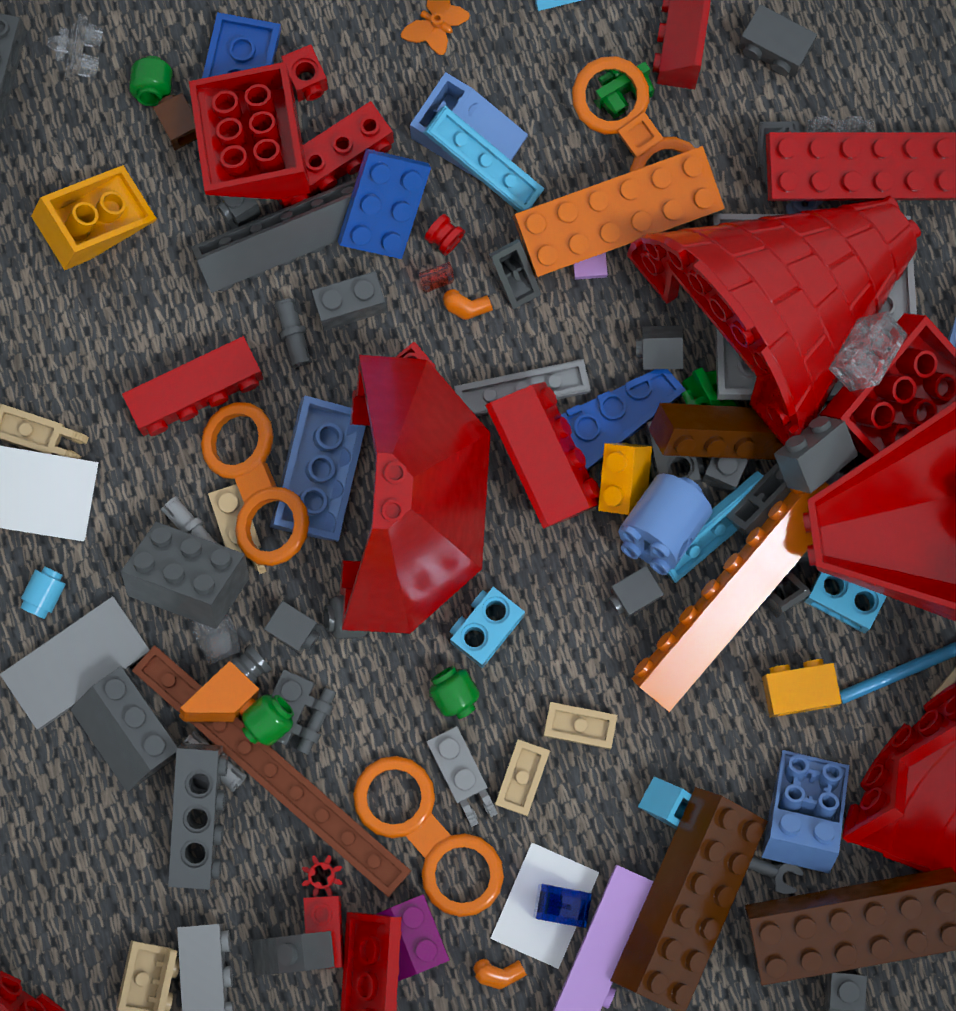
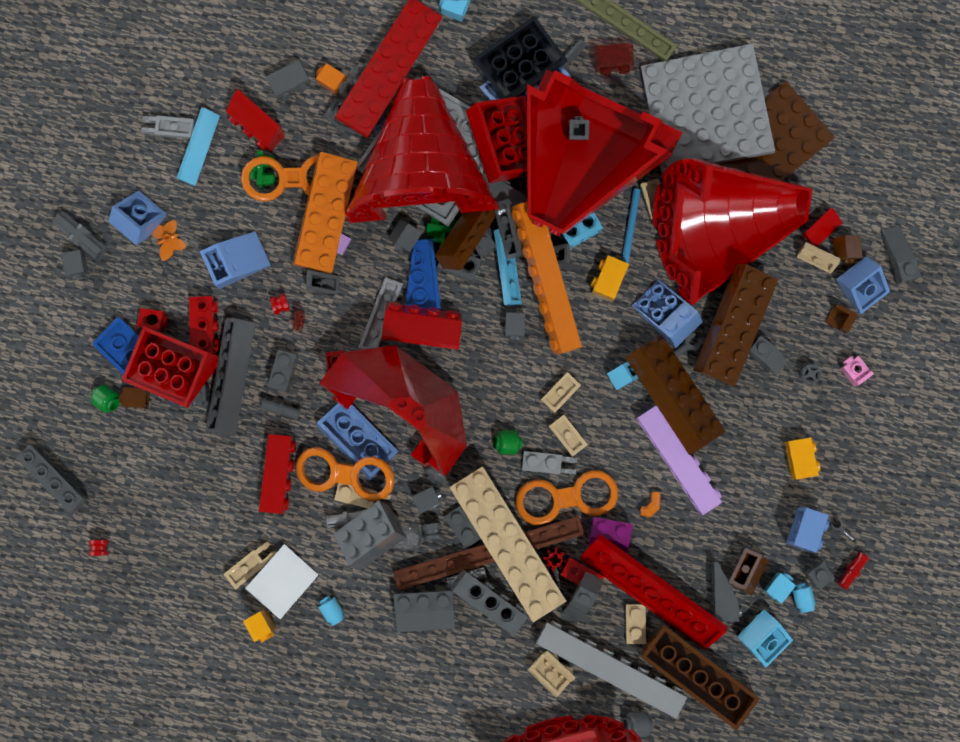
camera: 55 degrees left, 5 degrees up
light grey tile [0,596,150,731] -> none
light orange slope [31,165,157,270] -> none
clear hips [47,14,104,81] -> none
orange slope [179,661,259,722] -> none
green head [242,694,294,746] -> none
blue plate [338,148,431,259] -> none
medium azure tile [423,106,544,212] -> none
orange arm [443,289,493,320] -> none
medium azure brick [450,587,525,668] -> none
white sticker [490,843,599,969] -> none
clear blue slope [533,884,592,928] -> none
light orange brick [598,443,652,515] -> none
medium blue cylinder [618,473,713,575] -> none
dark grey brick [774,416,858,494] -> none
clear brick [829,311,908,392] -> none
none -> orange brick [316,63,347,96]
none -> tan brick [449,467,566,622]

